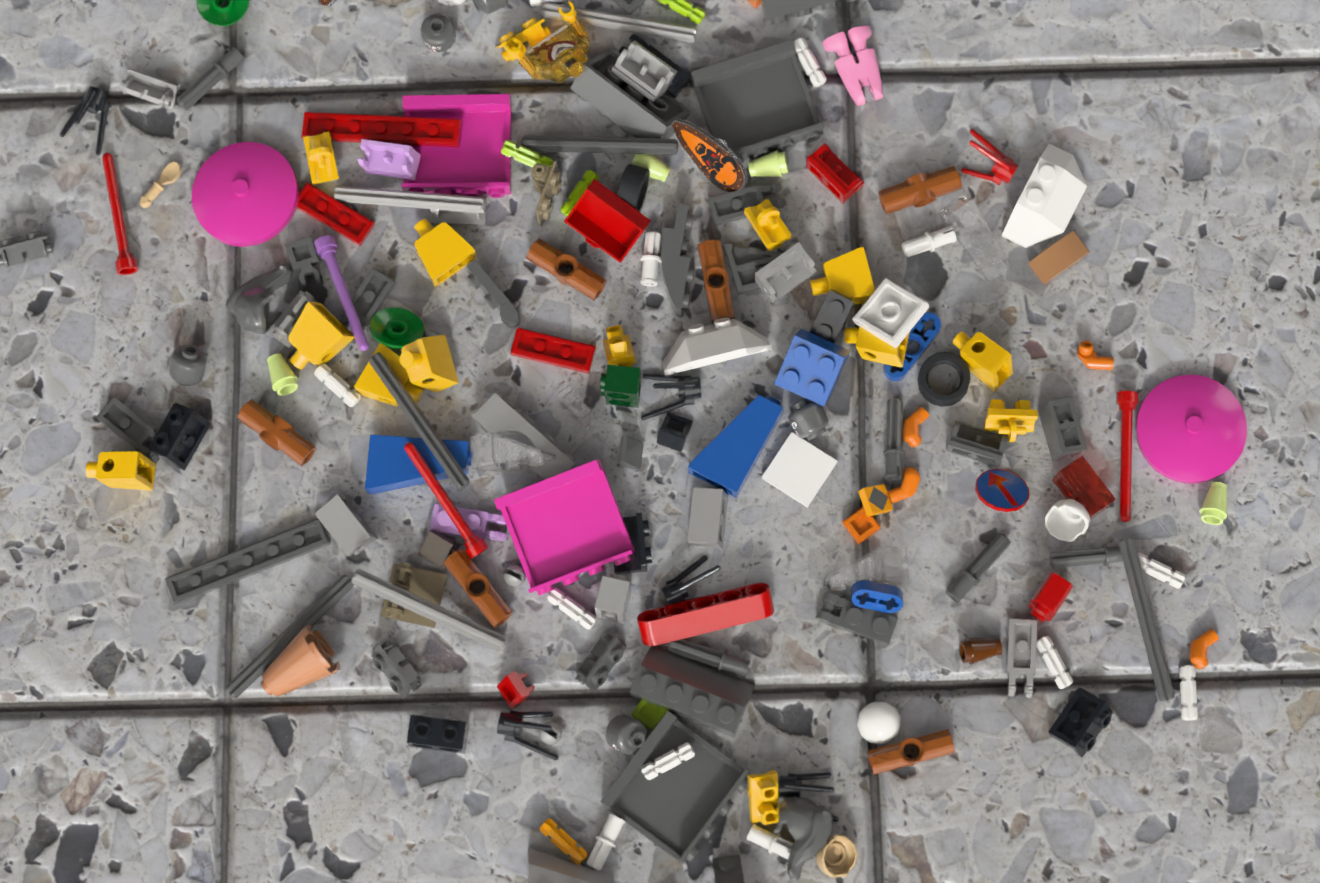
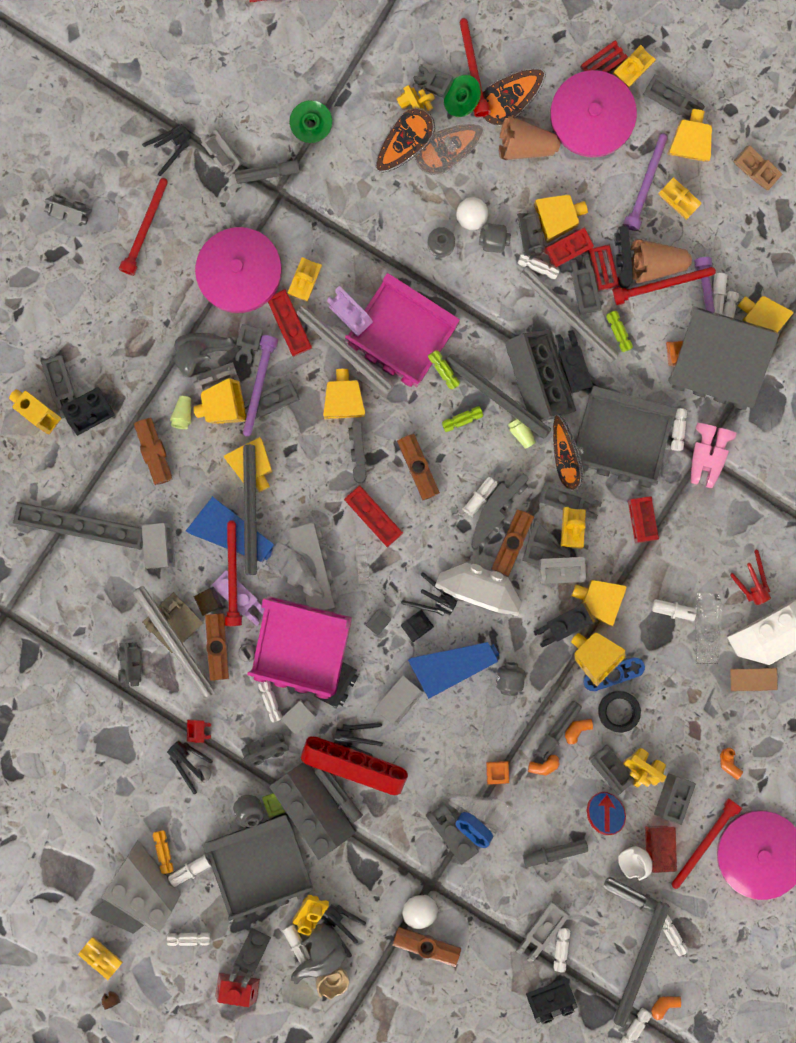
camera: 25 degrees right, 10 degrees up
tan piece [140,162,181,208] -> none
dark grey head [169,345,207,386] -> none
dark grey axle [225,575,354,698] -> none
nougat cone [261,625,341,697] -> none
red tile [301,112,462,148] -> none
white axle [314,363,361,407] -> none
green dish [370,308,424,348] -> none
yellow torso [400,335,459,393] -> none
black brick [407,715,469,754] -> none
yellow hinge [495,17,551,62] -> none
clear yellow torso [506,1,590,83] -> none
dark tan hinge [531,161,562,227] -> none
red container [564,179,651,263] -> none
dark green brick [600,365,642,408] -> none
yellow hips [602,325,636,367] -> none
light grey hinge [611,41,677,102] -> none
black tyre [617,164,650,212] -> none
white axle [641,743,695,780] -> none
yellowish green cone [748,150,789,177] -> none
white tile [762,432,838,508] -> none
brick [774,329,850,406] -> none
white tile [853,278,929,348] -> none
light orange tile [858,484,893,517] -> none
dark orange piece [878,166,962,214] -> none
yellow torso [952,331,1013,393] -> none
reddish brown cone [959,637,1002,665] -> none
red brick [1028,572,1073,622] -> none
yellowish green cone [1199,482,1227,525] -> none

